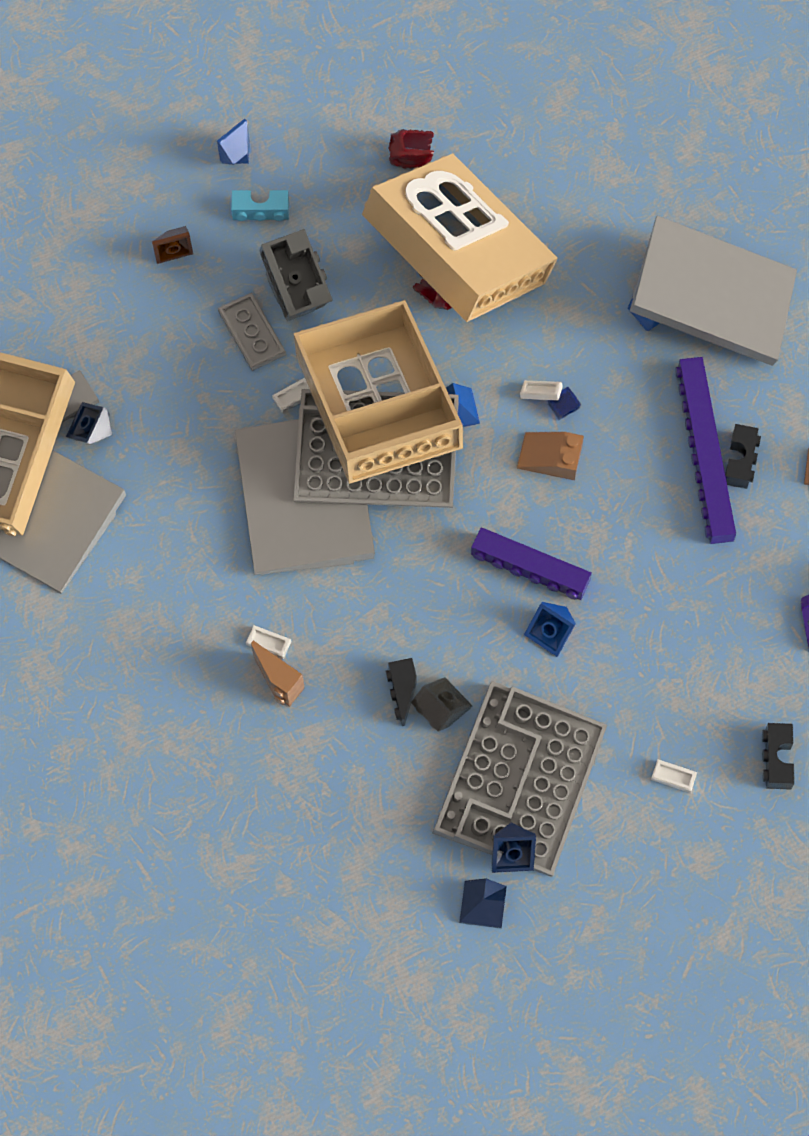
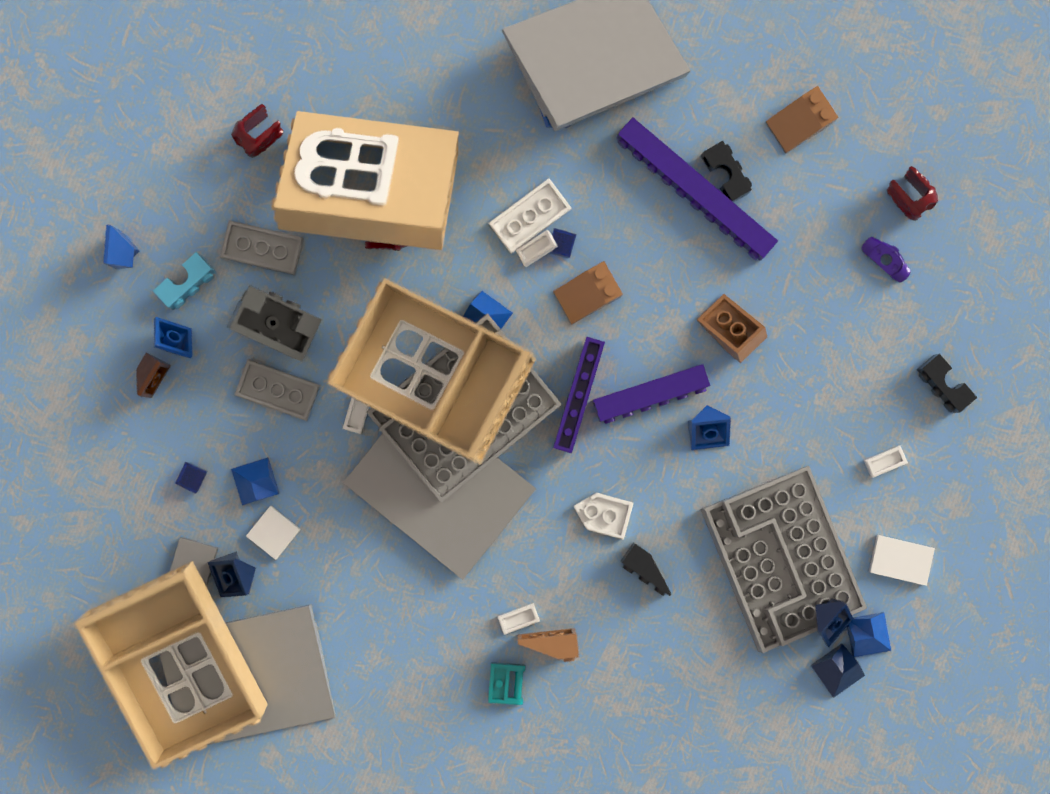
camera: 50 degrees left, 20 degrees up
clear smoke slope [411,677,472,732] -> none
none -> blue slope [154,317,192,358]
none -> clear blue piece [175,462,208,493]
none -> light grey tile [220,220,304,275]
none -> blue slope [231,458,279,506]
none -> white tile [246,506,301,560]
none -> white tile [488,178,572,254]
none -> teal plate [488,662,526,705]
none -> dark purple brick [553,337,605,453]
none -> white tile [573,493,634,540]
none -> medium nougat slope [697,294,767,363]
none -> blue slope [847,612,891,657]
none -> white tile [869,535,935,586]

